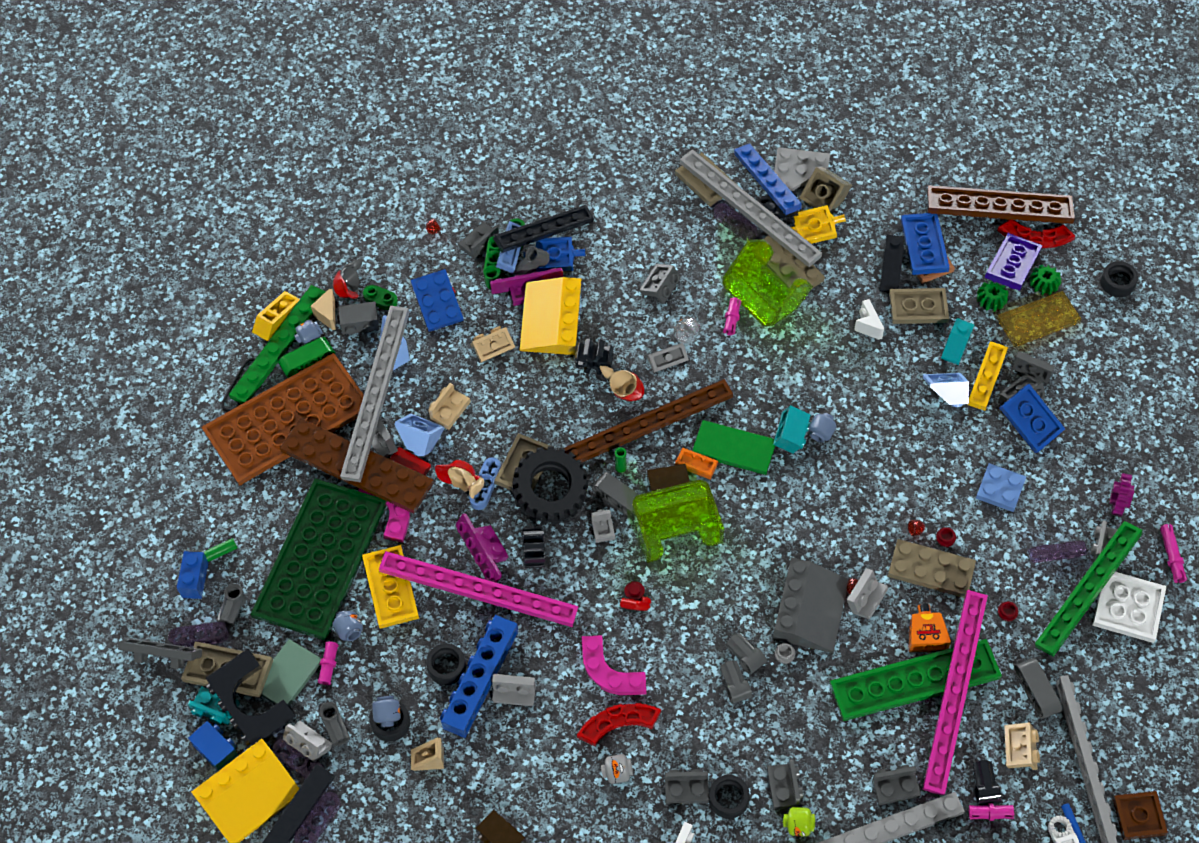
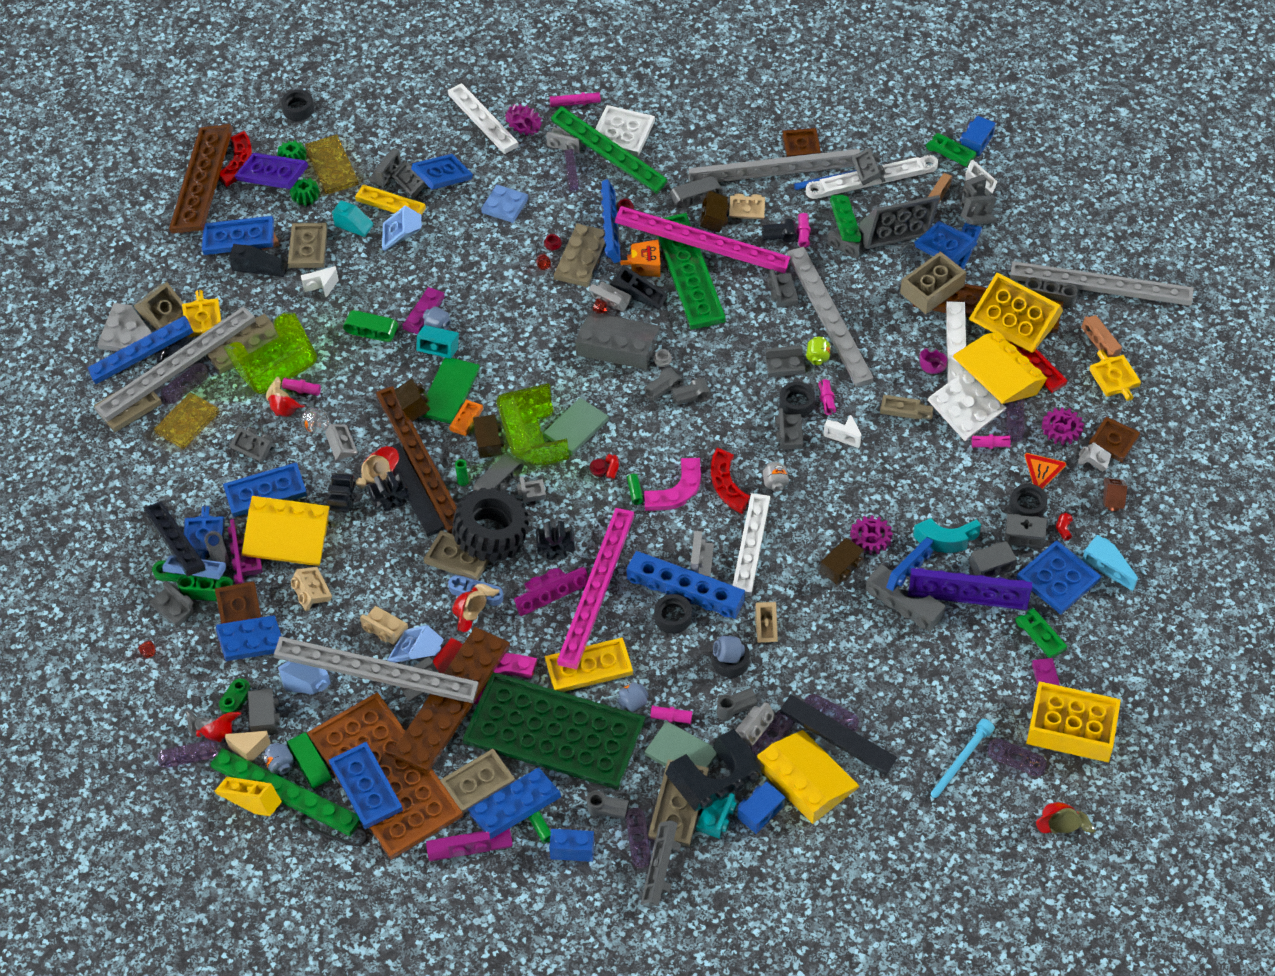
camera: 90 degrees left, 5 degrees down
none -> clear yellow tile [154,392,220,450]
none -> clear purple beam [157,740,219,768]
none -> reddish brown tile [215,581,262,624]
none -> blue plate [223,462,307,518]
none -> red hair [266,377,305,417]
none -> blue plate [329,742,403,829]
none -> green beam [343,310,398,342]
none -> black gear [367,471,410,511]
none -> black tile [390,443,445,537]
none -> dark brown brick [394,378,430,422]
none -> magenta plate [403,287,445,334]
none -> magenta bracket [426,828,513,861]
none -> dark tan plate [440,749,515,814]
none -> white plate [448,83,519,154]
none -> blue plate [468,767,561,840]
none -> sand green tile [544,398,609,455]
none -> blue plate [600,179,621,264]
none -> black slope [609,265,668,310]
none -> green hinge [627,474,643,505]
none -> dark brown brick [700,191,729,233]
none -> white plate [733,493,770,596]
none -> dark pink pin [818,379,836,415]

